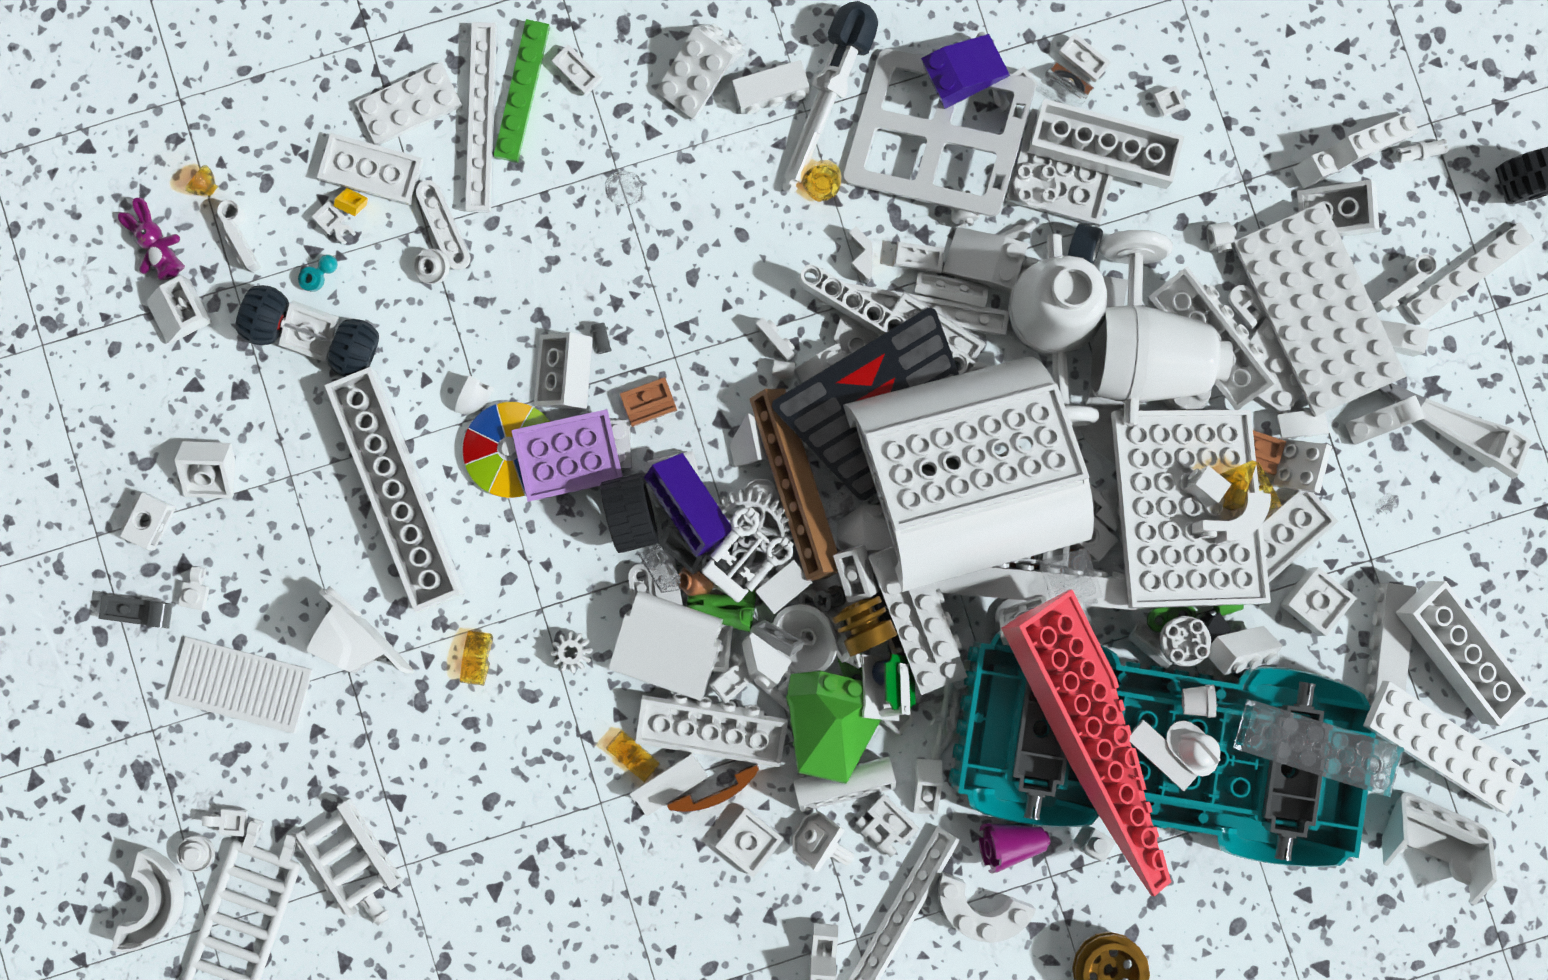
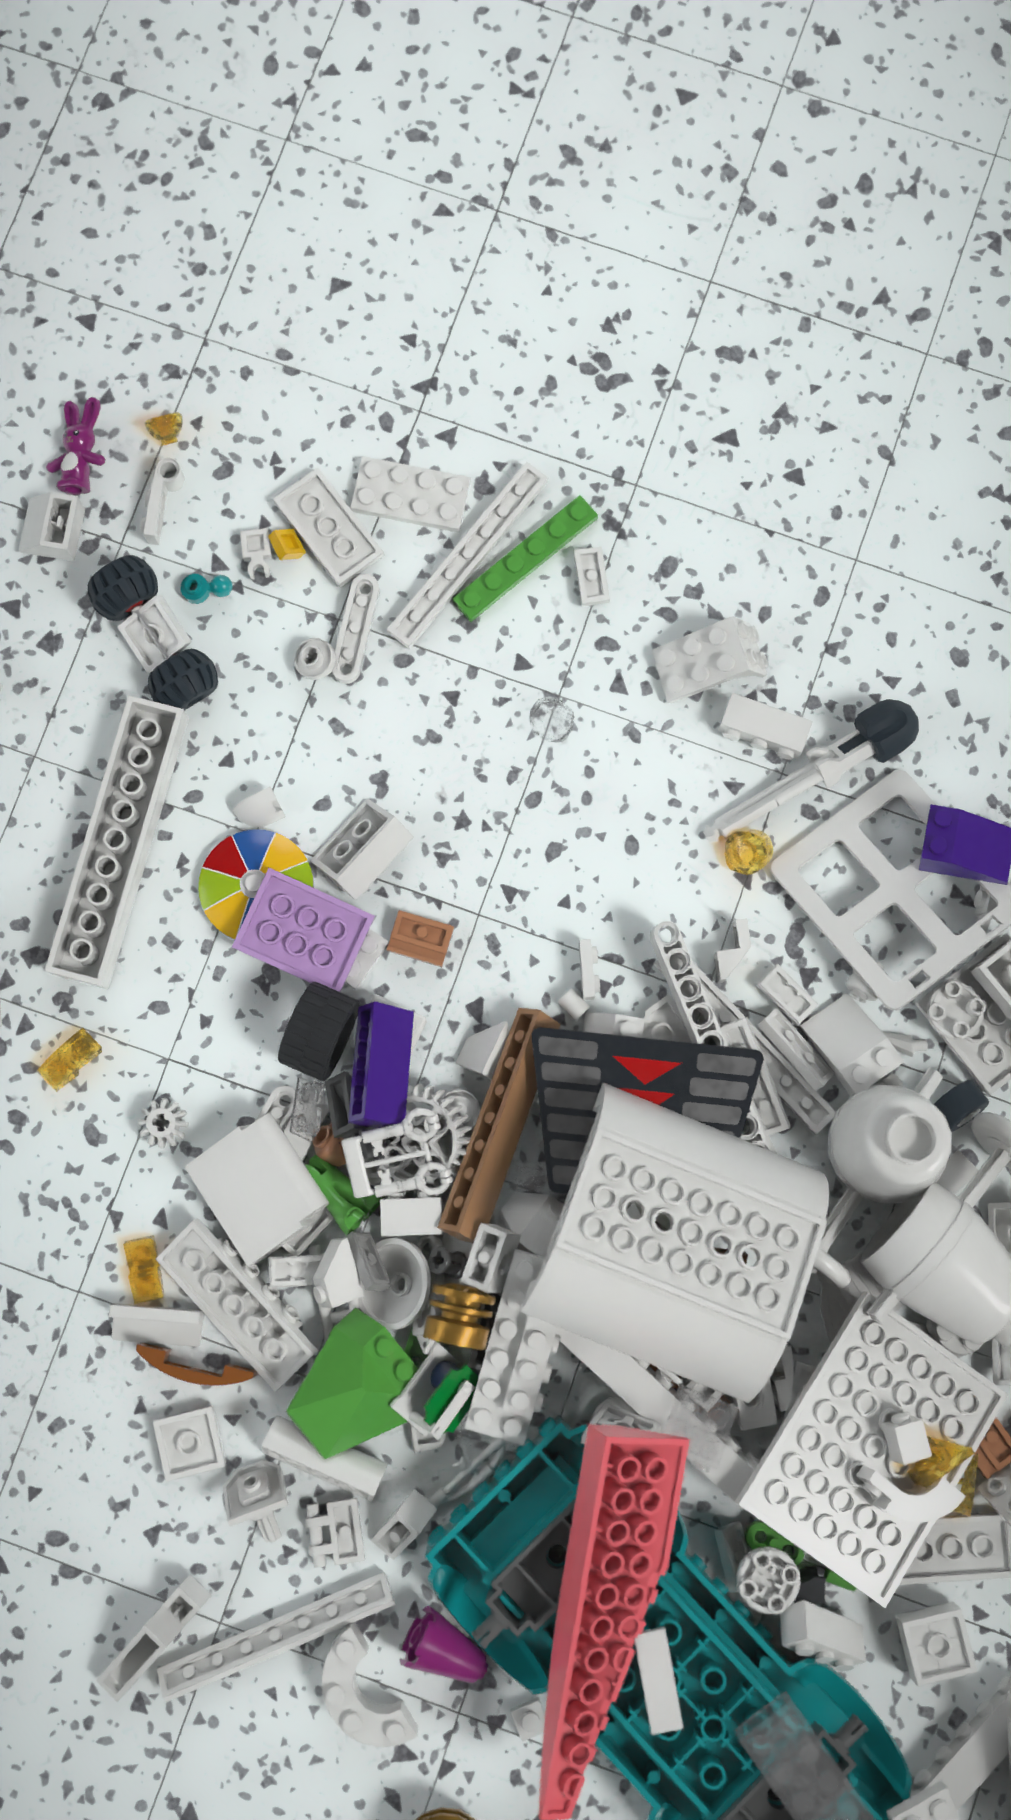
camera: 40 degrees right, 5 degrees down
dark grey pin [590,323,612,354] -> none
white piece [1166,721,1221,776] -> none
white piece [1182,684,1216,718] -> none

